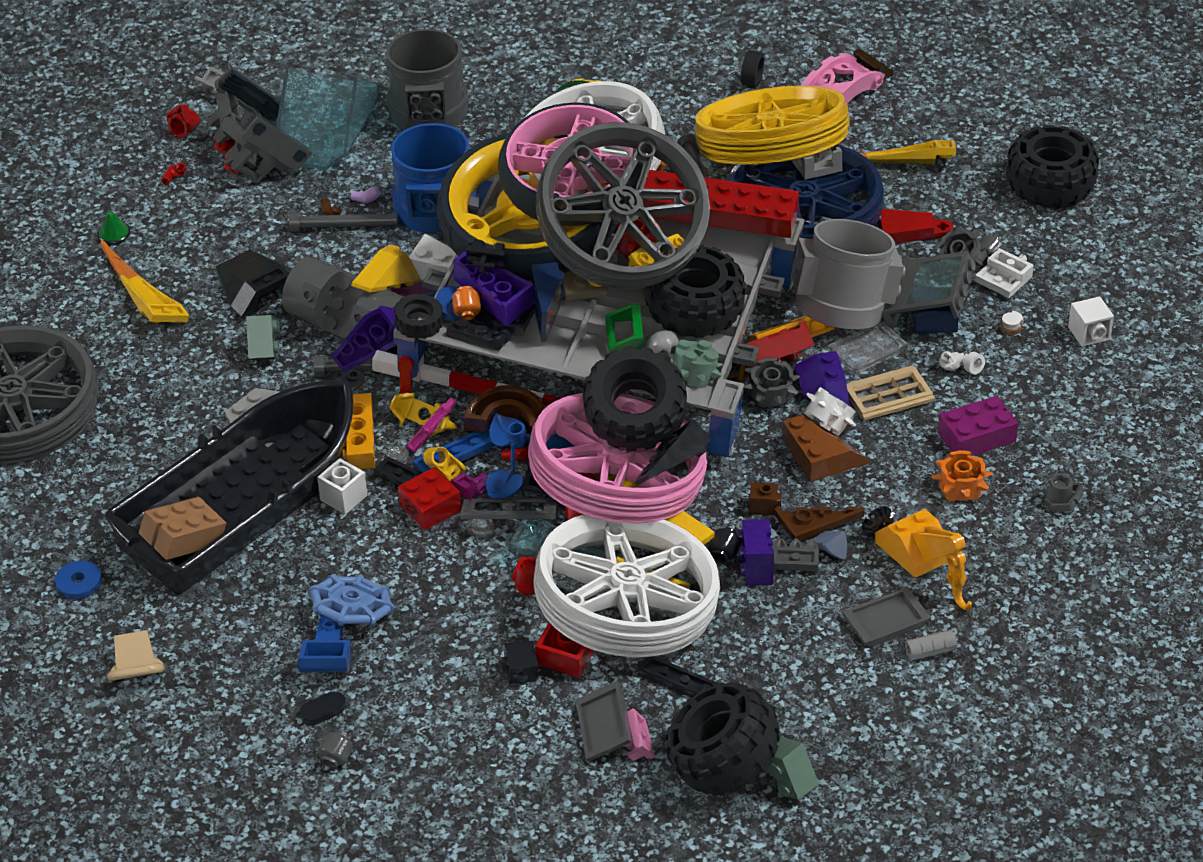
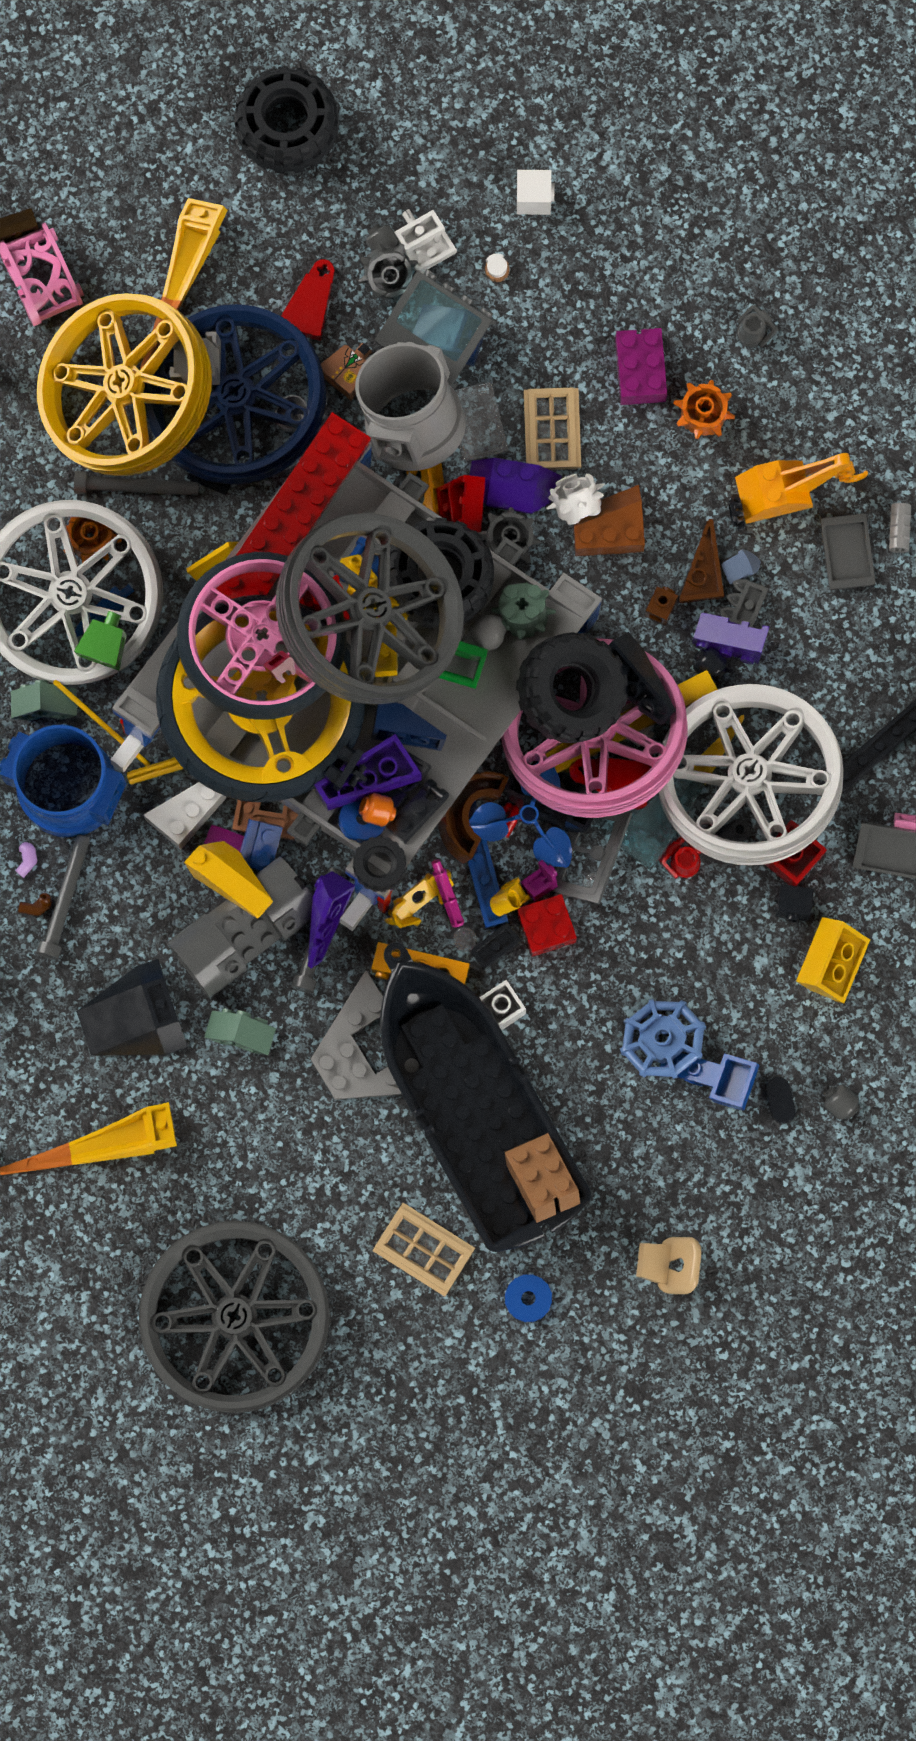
camera: 70 degrees left, 35 degrees up
white arm [939,351,985,375] -> none
none -> dark red tile [263,650,296,683]
none -> tan piece [372,1203,475,1297]
none -> yellow slope [796,917,870,1004]

